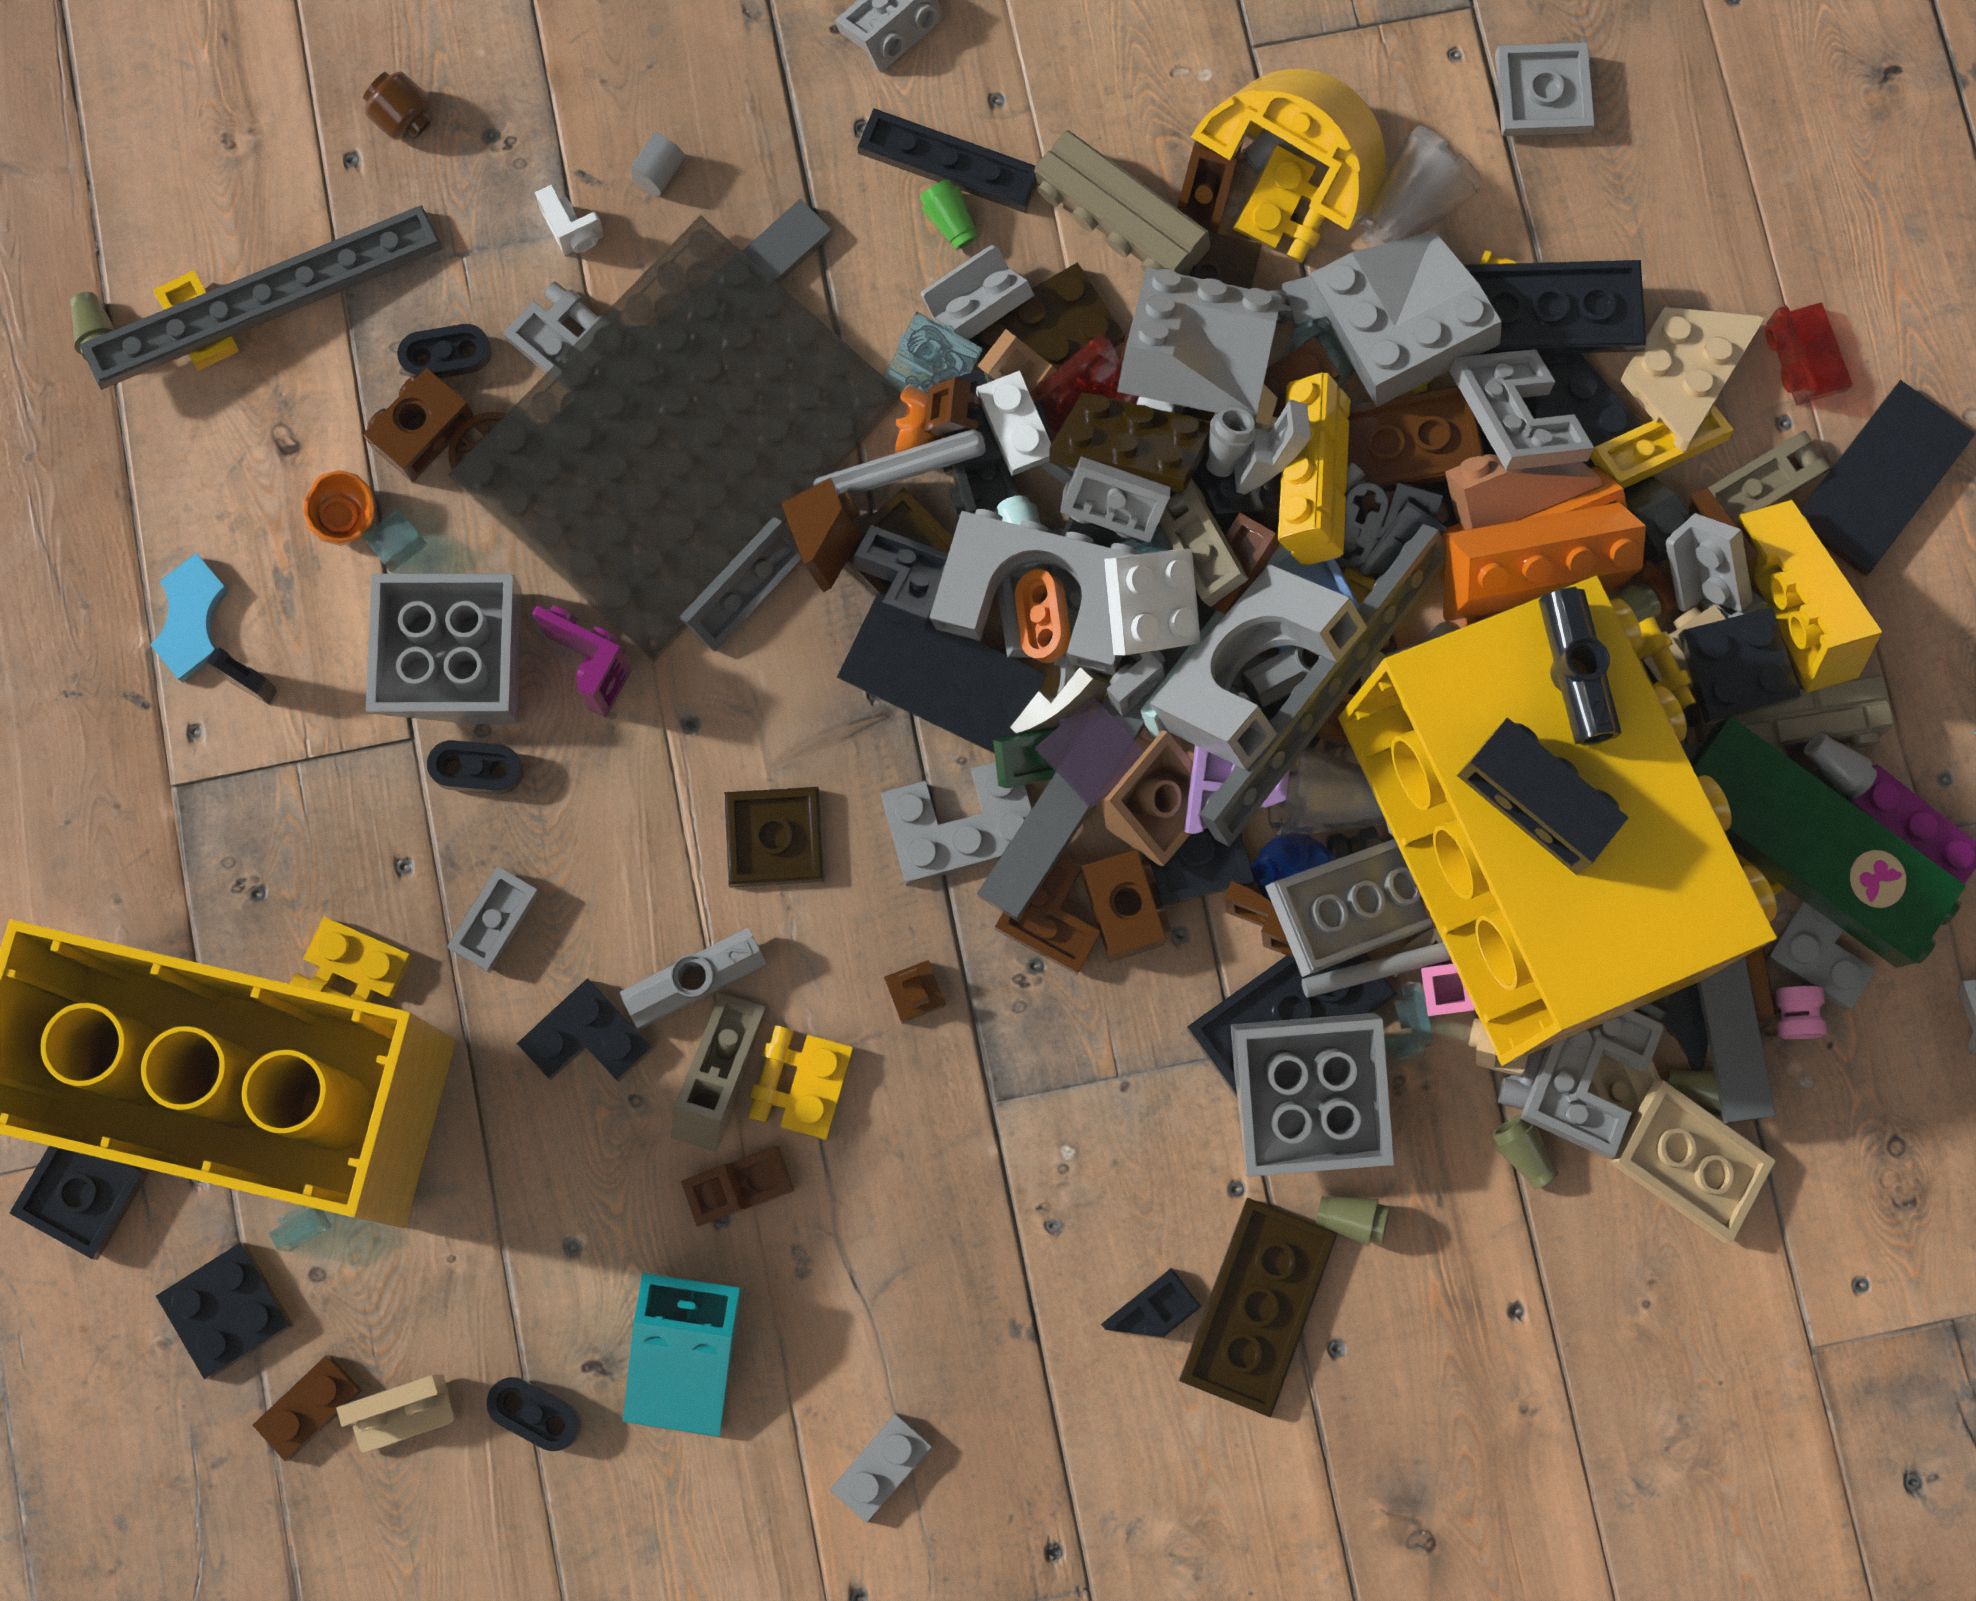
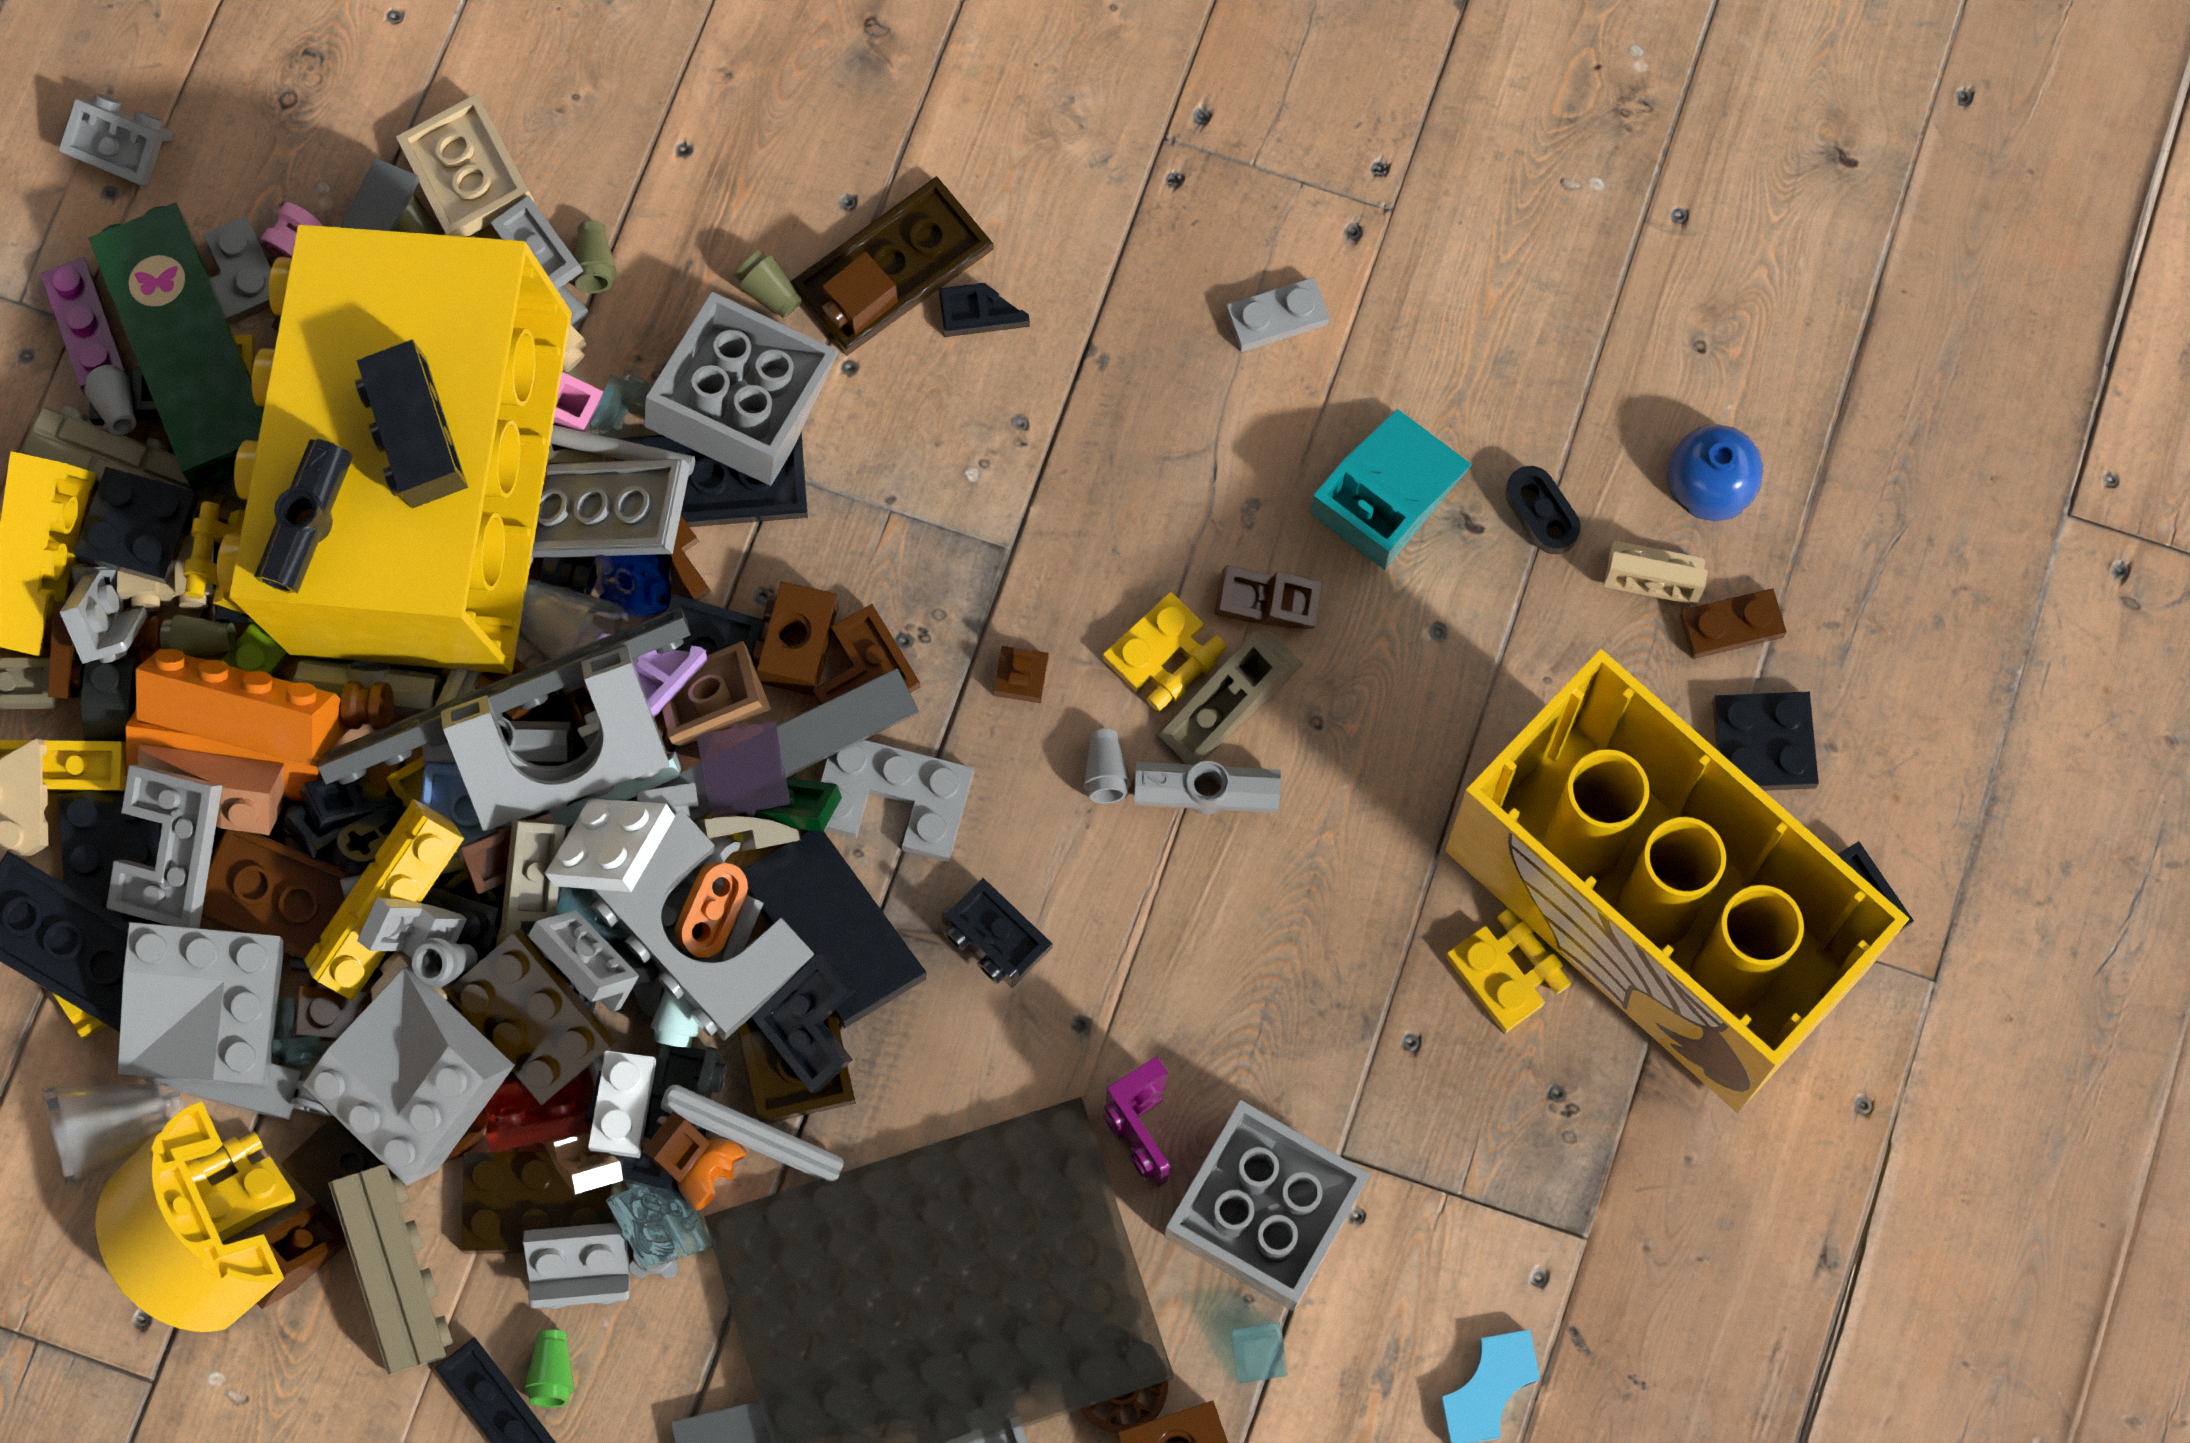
camera: 150 degrees left, 5 degrees down
black tile [206,647,277,705] -> none
orange hair [303,470,376,546] -> none
black plate [427,740,524,794] -> none
light grey plate [447,866,540,973] -> none
black plate [516,978,654,1082] -> none
dark grey plate [679,517,802,652] -> none
dark brown tile [724,787,824,887] -> none
reddish brown slope [782,477,861,592] -> none
none -> reddish brown wheel [340,681,394,730]
none -> reddish brown brick [822,252,898,336]
none -> black bracket [942,878,1053,988]
none -> light grey cone [1084,729,1132,804]
none -> blue cylinder [1667,424,1763,522]

